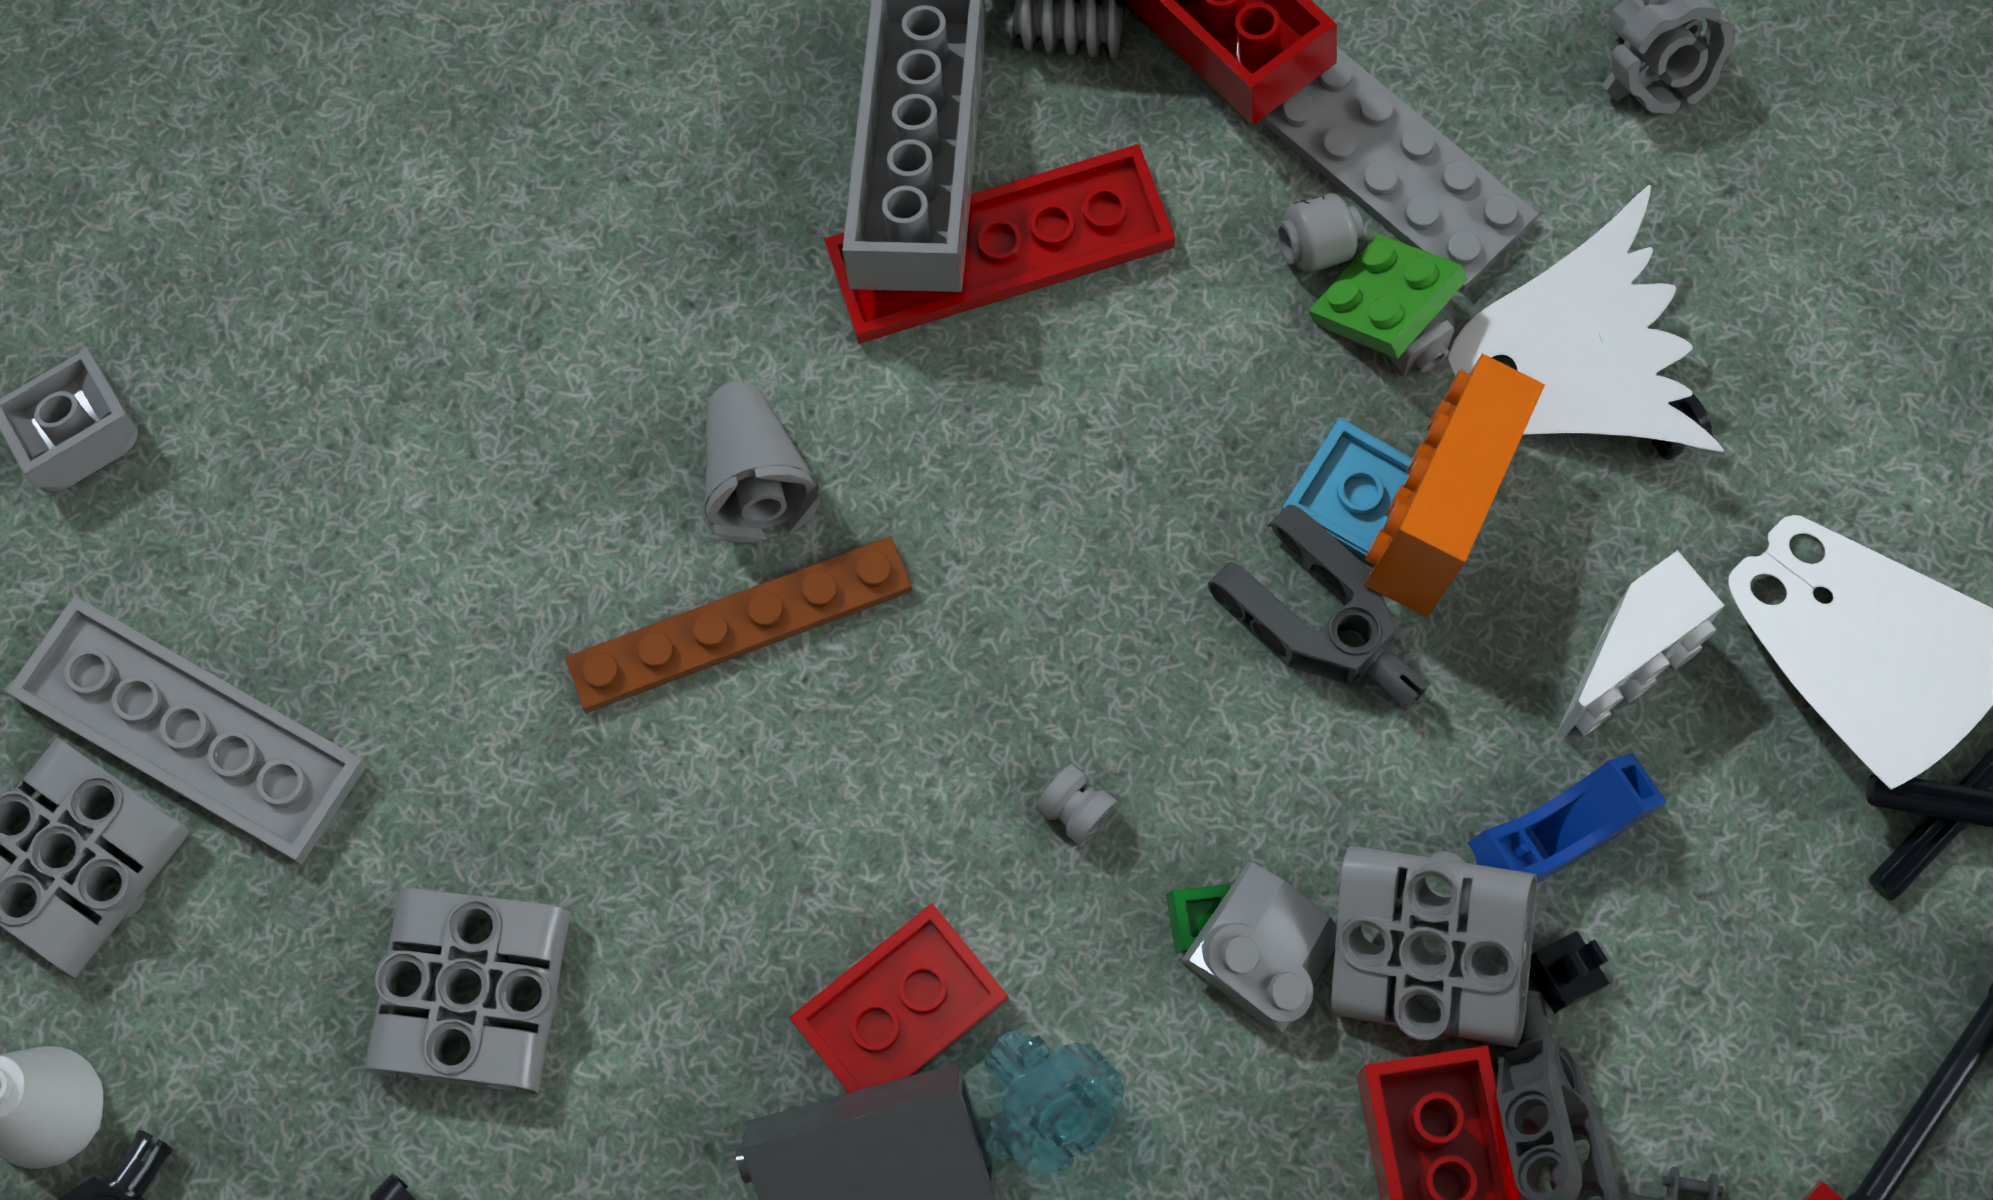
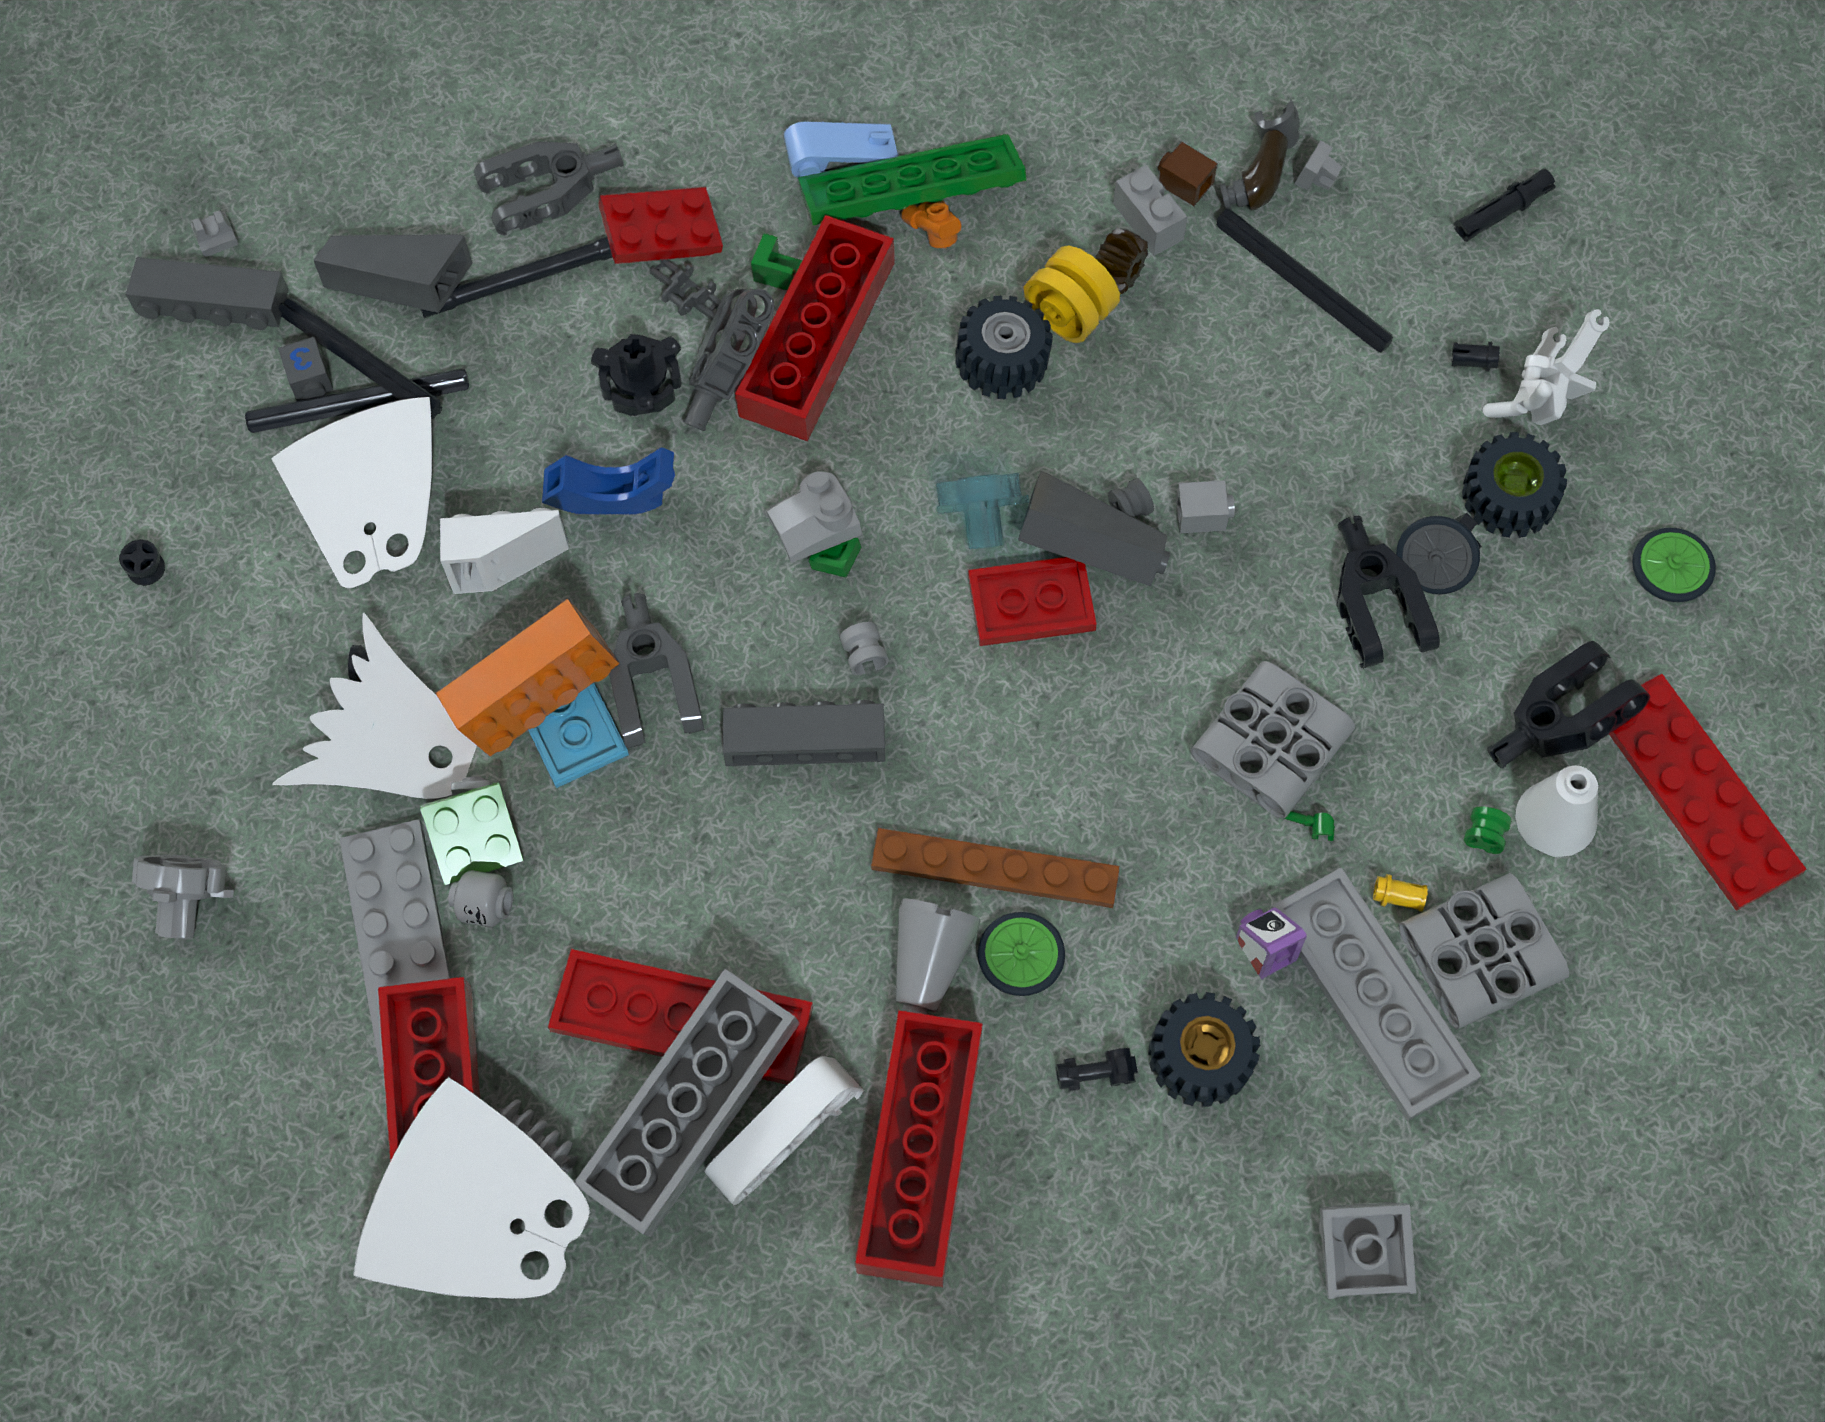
camera: 150 degrees left, 5 degrees down
light grey connector [1331,845,1537,1048] -> none
black tile [1529,931,1610,1014] -> none
none -> black piece [591,334,682,416]
none -> white beam [705,1056,864,1205]
none -> dark grey brick [723,700,885,766]
none -> red brick [855,1010,983,1288]
none -> bright green wheel [978,912,1065,996]
none -> black bar [1056,1048,1138,1092]
none -> black wheel [1148,992,1260,1107]
none -> slope [1236,907,1307,979]
none -> green hand [1284,811,1335,841]
none -> yellow pin [1373,874,1428,912]
none -> green wheel [1463,806,1512,854]

